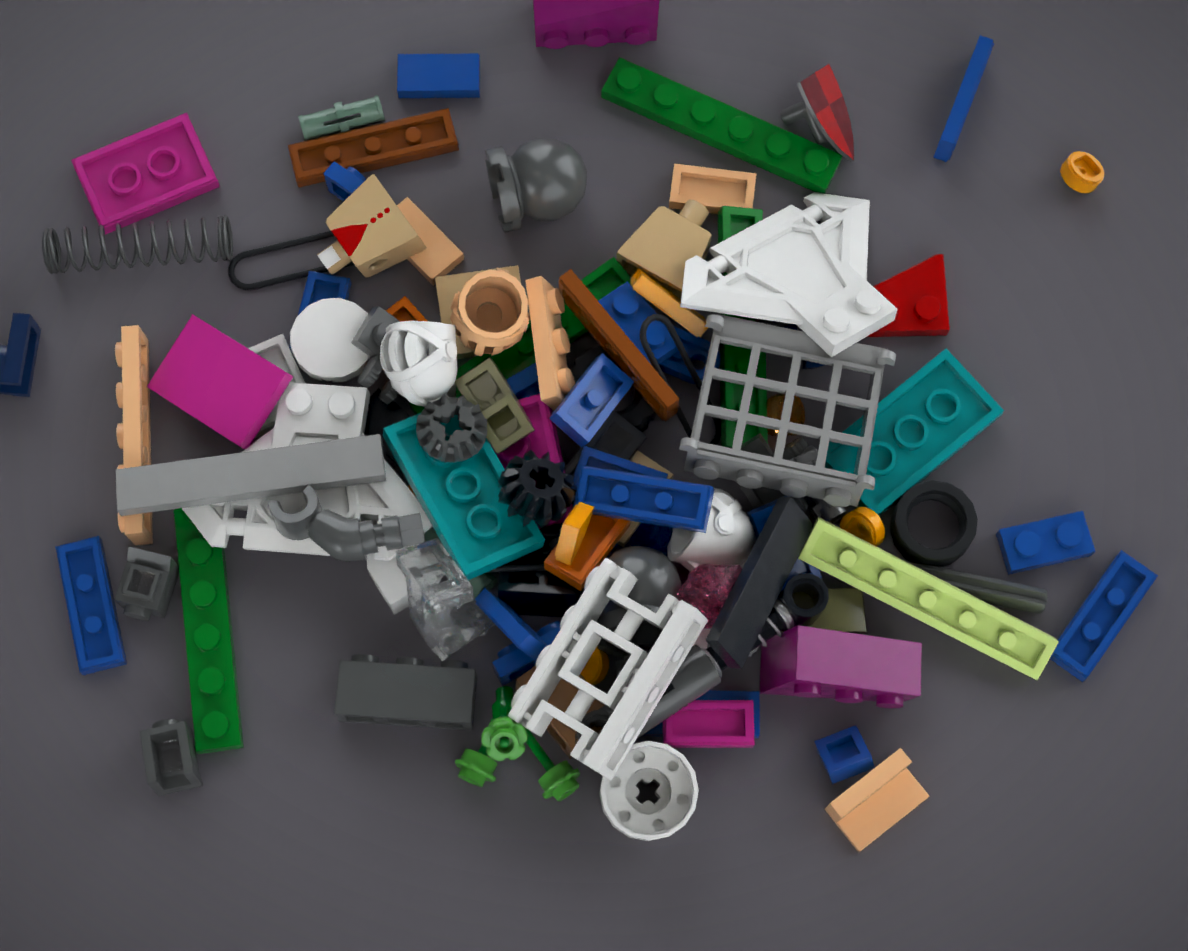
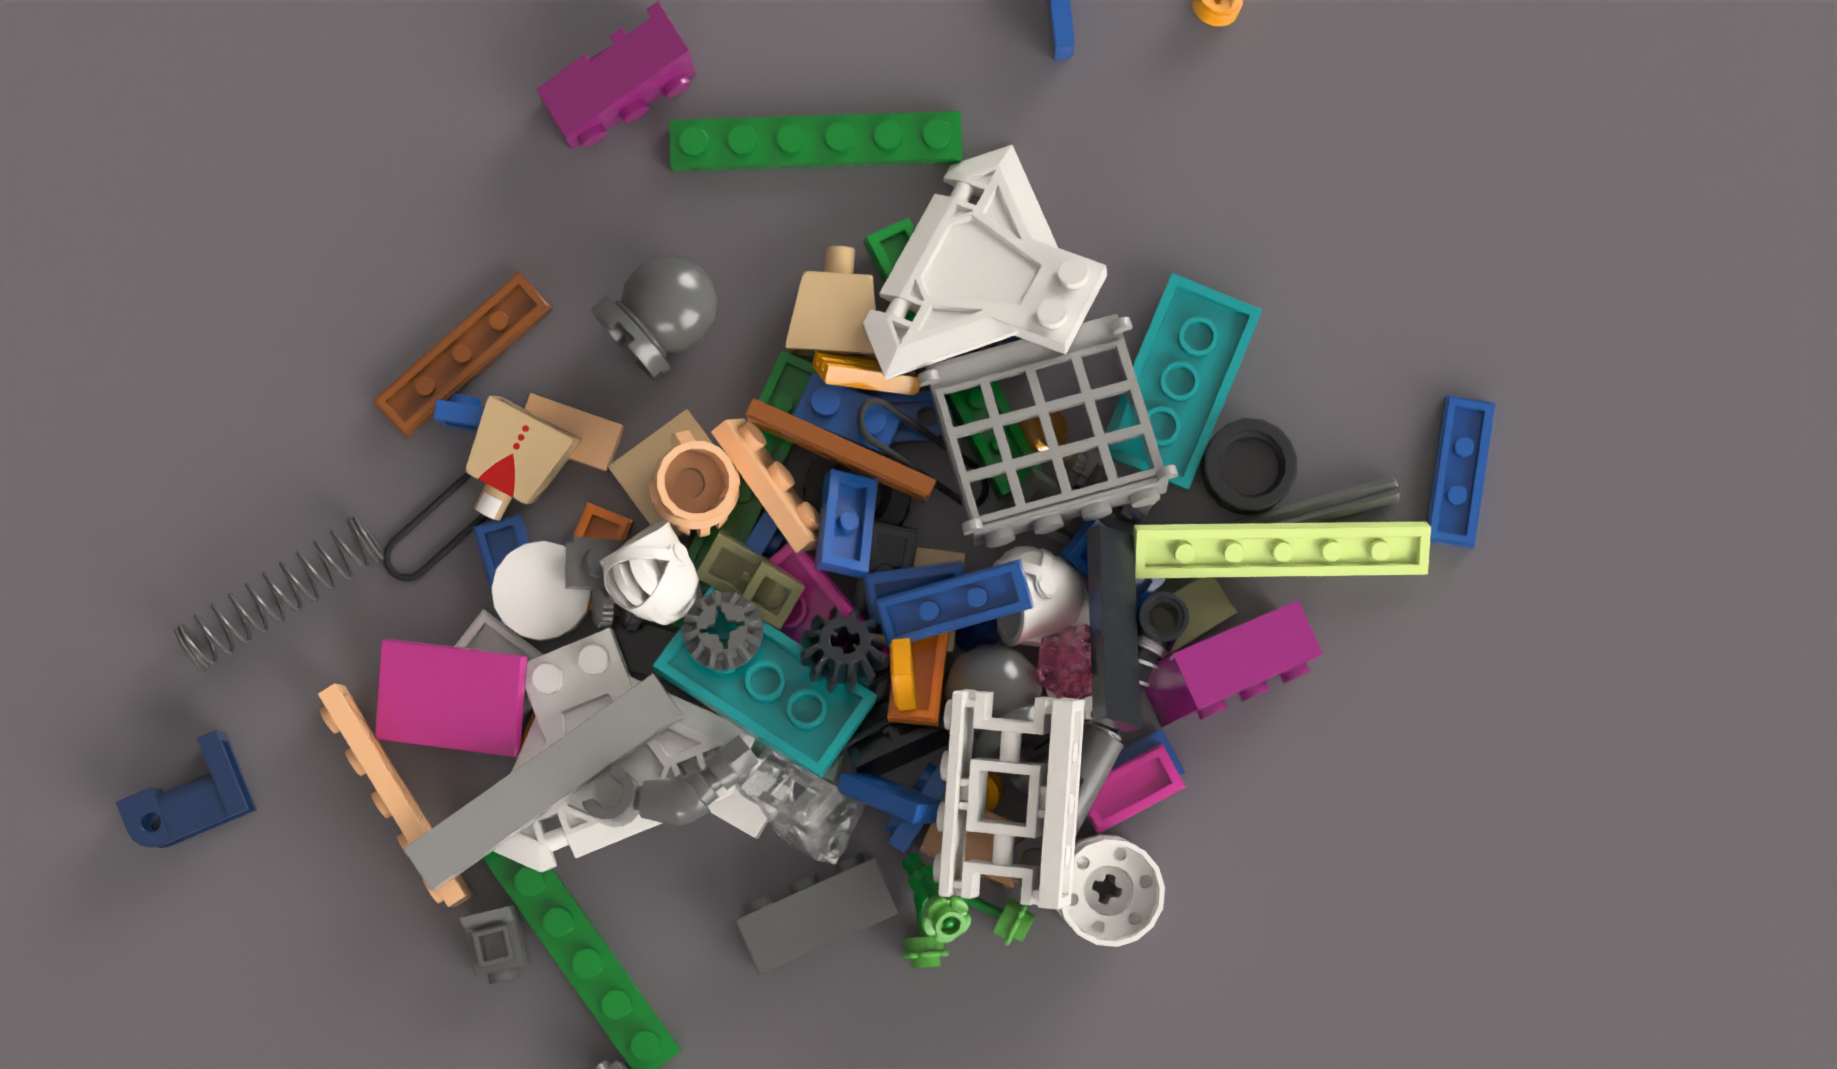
camera: 25 degrees left, 10 degrees up
blue tile [55,536,127,675] -> none
dark pink tile [71,112,220,235] -> none
sand green pin [298,95,385,141] -> none
blue tile [397,53,480,98] -> none
light nougat tile [669,164,757,214] -> none
shield [780,64,854,162] -> none
blue plate [814,725,875,784] -> none
light nougat panel [825,748,930,852] -> none
light orange tile [840,507,885,546] -> none
red wing [867,254,950,337] -> none
blue plate [996,511,1096,575] -> none

